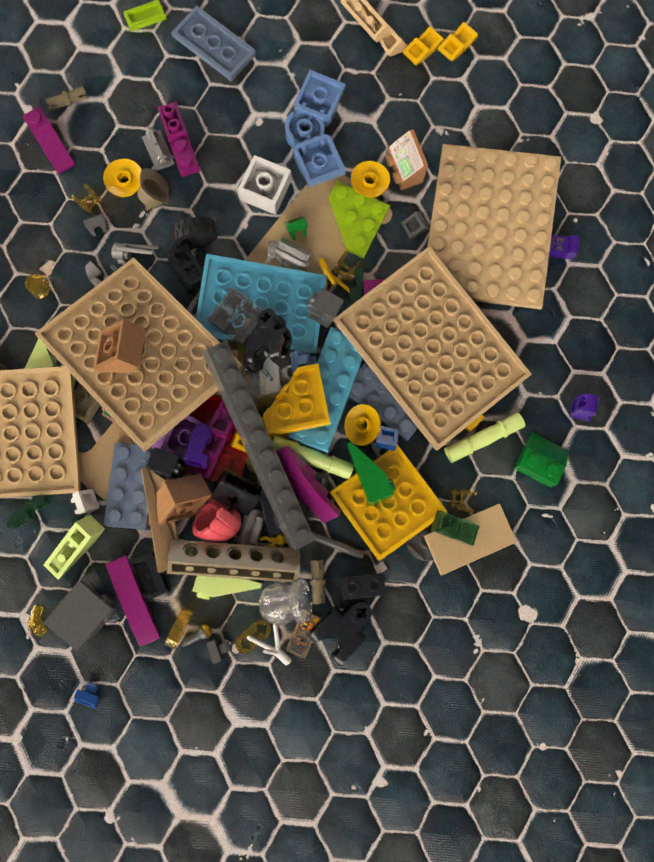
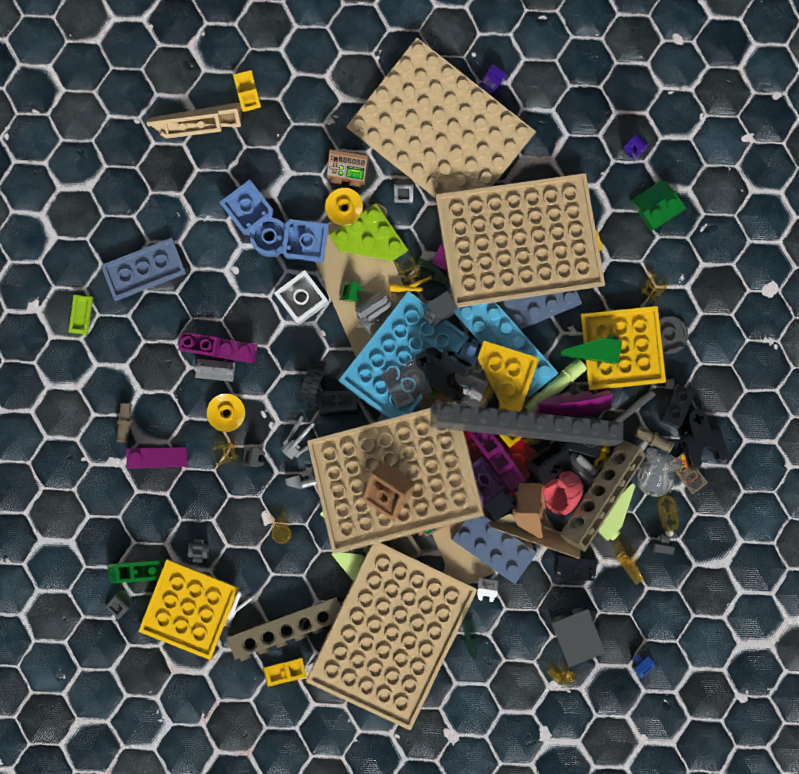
camera: 50 degrees left, 5 degrees up
yellowish green slope [44,515,105,580] -> none
magenta slope [106,555,160,647] -> none
dark tan piece [137,168,169,211] -> none
dark grey piece [181,624,212,647] -> none
dark purple leg [184,424,212,469] -> none
white plant [247,624,291,665] -> none
yellow dish [344,404,381,446] -> none
blue tile [375,426,399,451] -> none
tan tile [424,504,517,575] -> none
clear green slope [431,510,479,546] -> none
yellow slope [438,22,478,62] -> none
yellowish green piece [444,412,525,463] -> none

